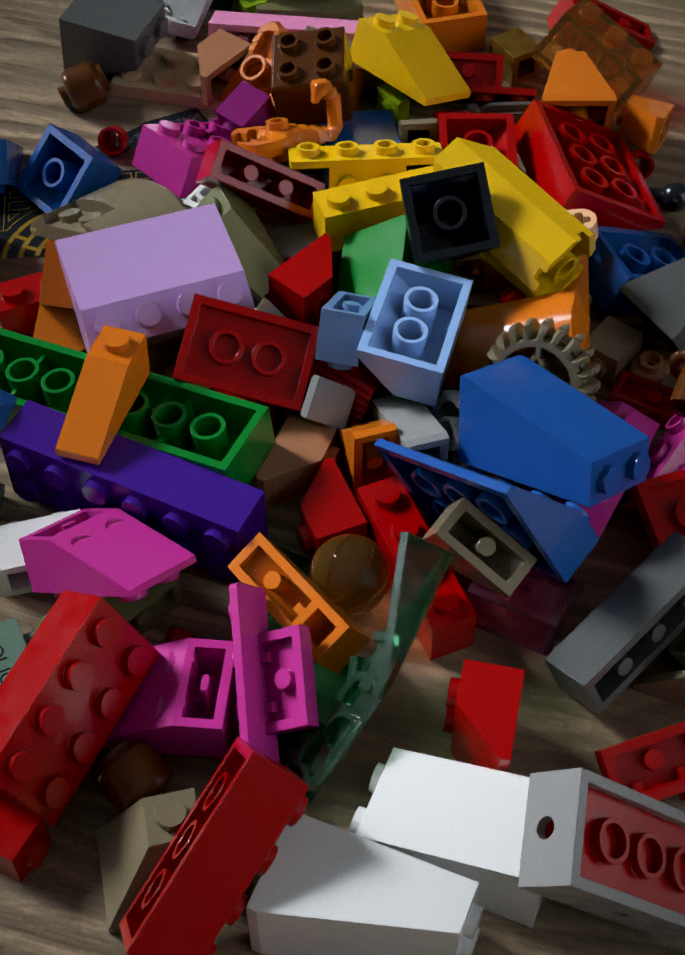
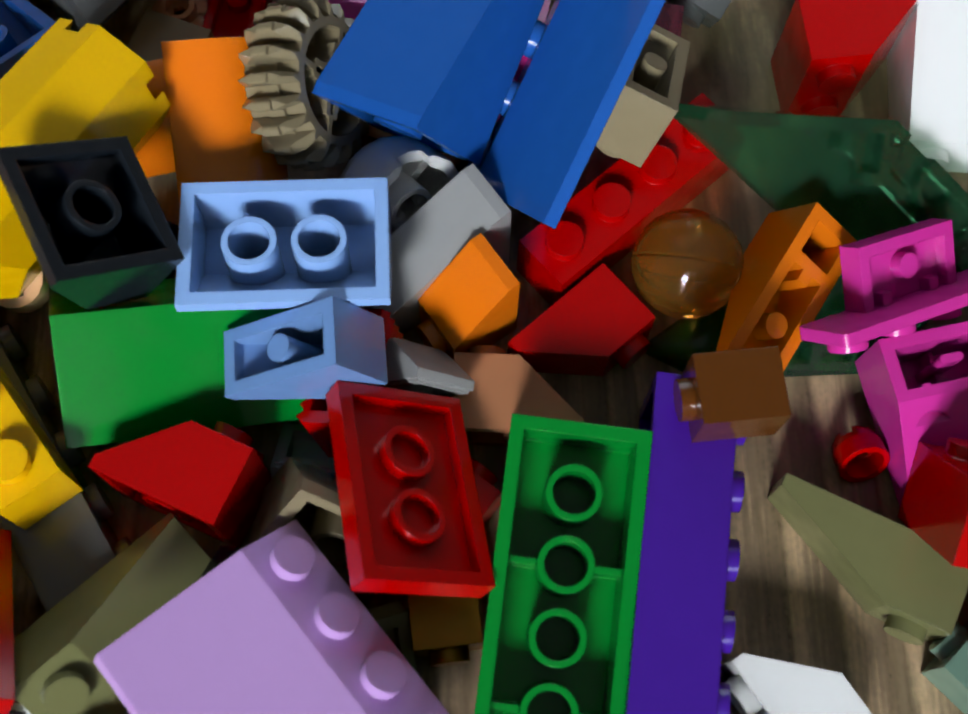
camera: 110 degrees left, 20 degrees up
dark pink slope [18,508,197,602] -> none
orange slope [55,325,150,465] -> none
none -> reddish brown brick [673,346,792,443]

